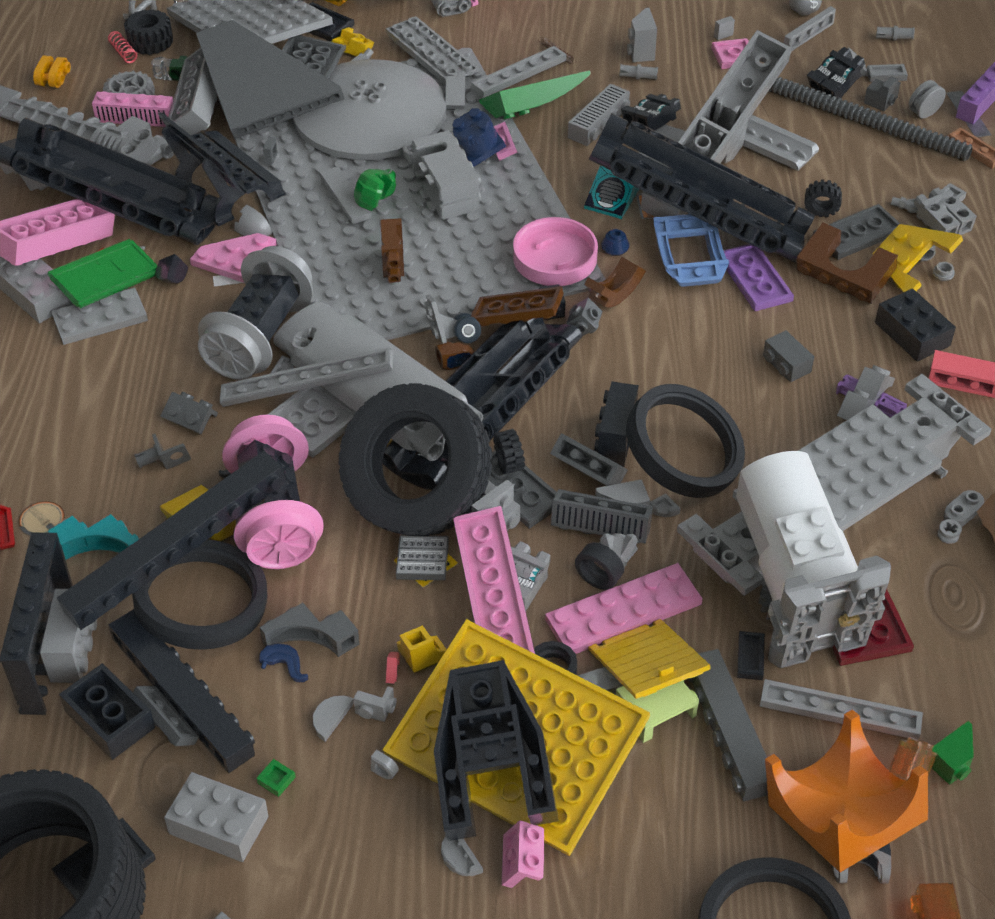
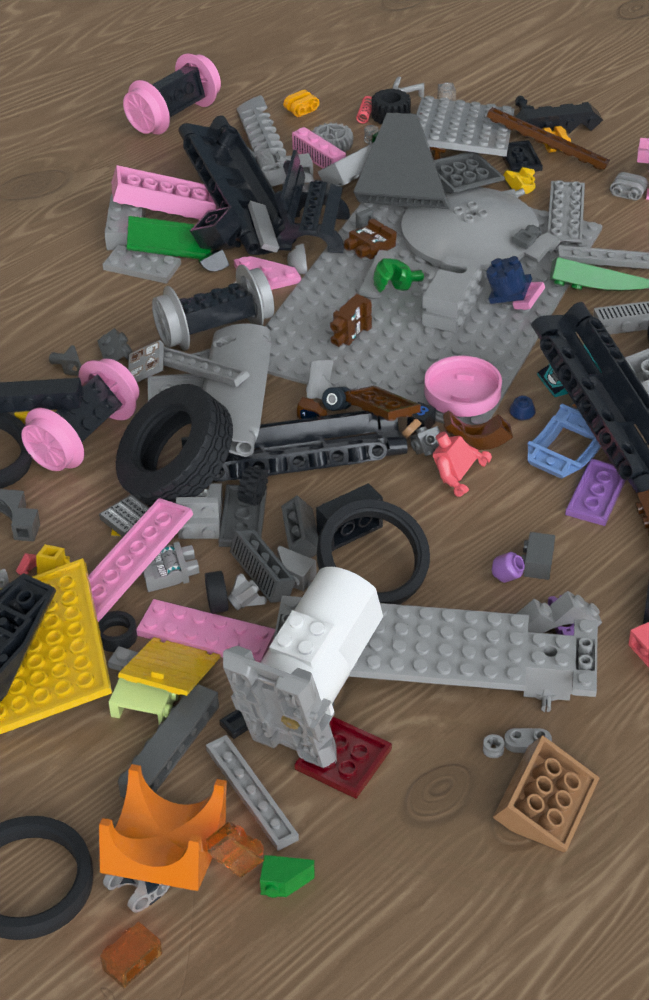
camera: 45 degrees right, 5 degrees down
none -> light grey tile [128,340,164,382]
none -> black piece [190,206,242,250]
none -> light grey tile [248,201,279,252]
none -> reddish brown hips [344,219,397,260]
none -> medium nougat tile [402,419,422,439]
none -> coral torso [433,432,492,497]
none -> medium lavender head [492,552,525,583]
none -> dark grey plate [512,225,542,250]

